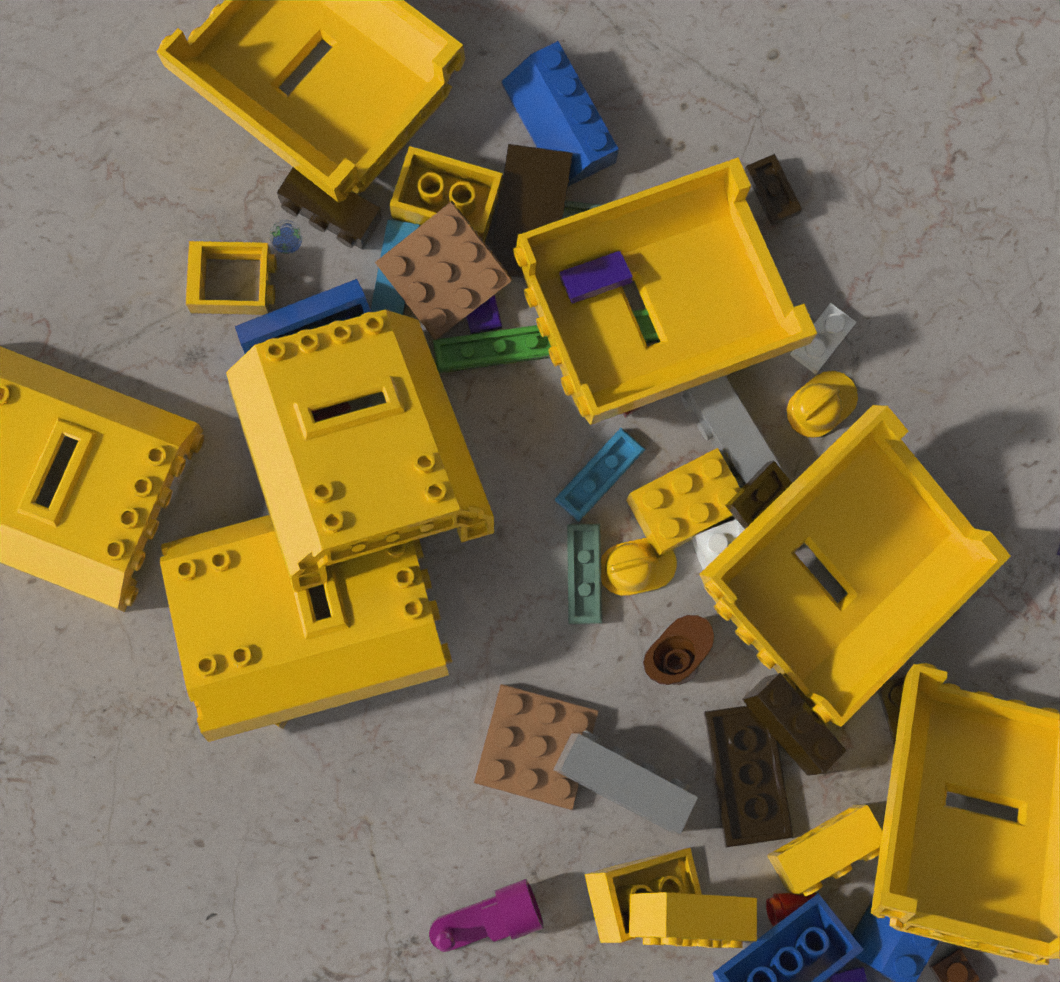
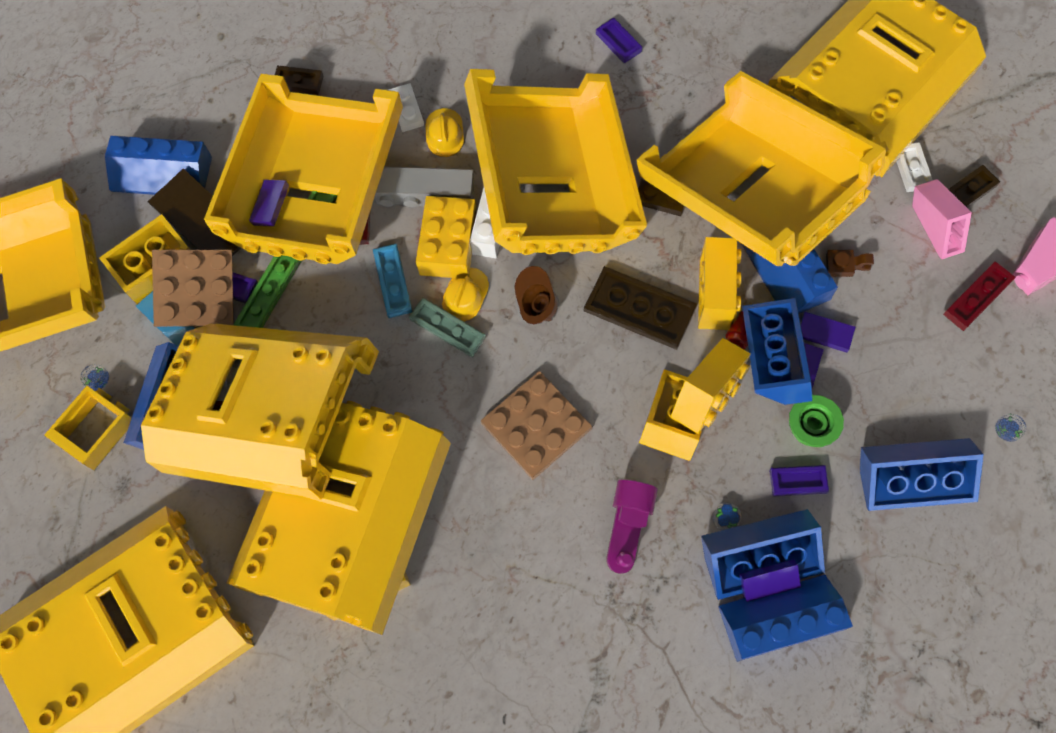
camera: 45 degrees left, 10 degrees down
dark brown brick [277,167,382,250] -> none
light grey brick [553,730,698,834] -> none
dark brown plate [725,460,792,529] -> none
dark brown brick [742,673,847,776] -> none

